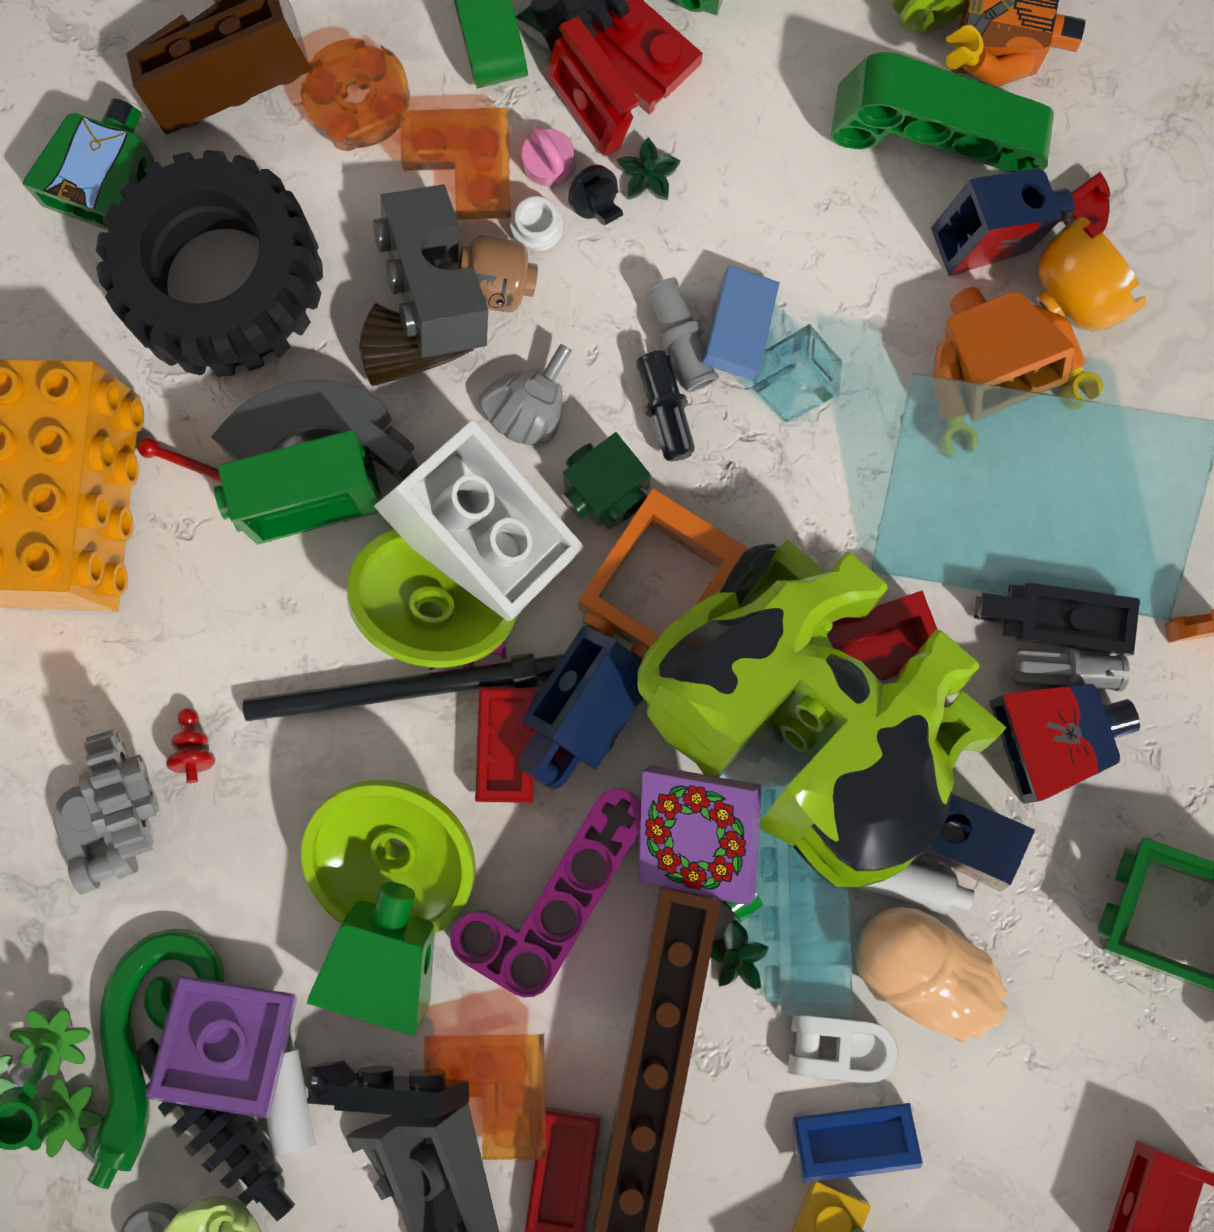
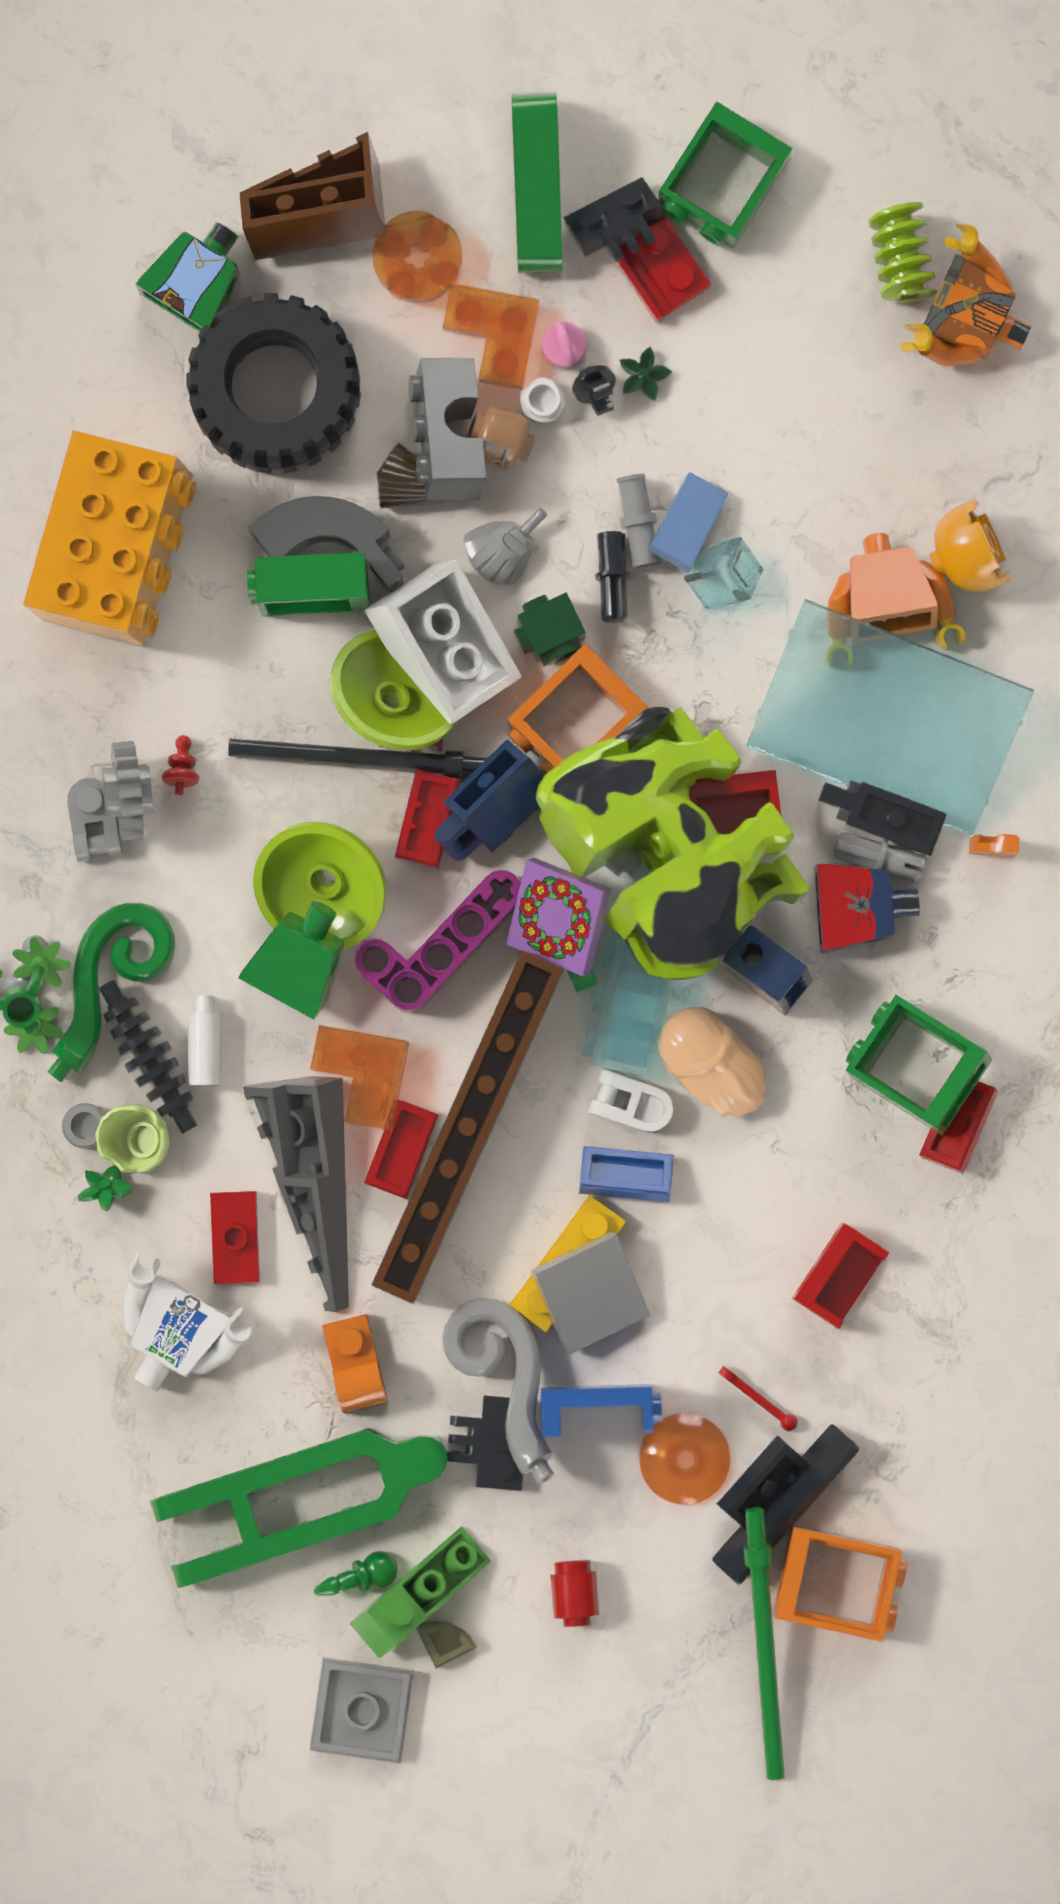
camera: 15 degrees right, 5 degrees up
red hinge [137,437,221,481] -> none
medium lavender tile [146,975,297,1119] -> none
black hinge [307,1060,469,1118] -> none
red plate [545,17,640,157] -> none
dark green plant [710,920,769,990] -> none
green beam [830,52,1054,173] -> none
white cylinder [860,861,975,915] -> none
dark blue torso [931,168,1075,276] -> none
red tile [1063,172,1111,239] -> none

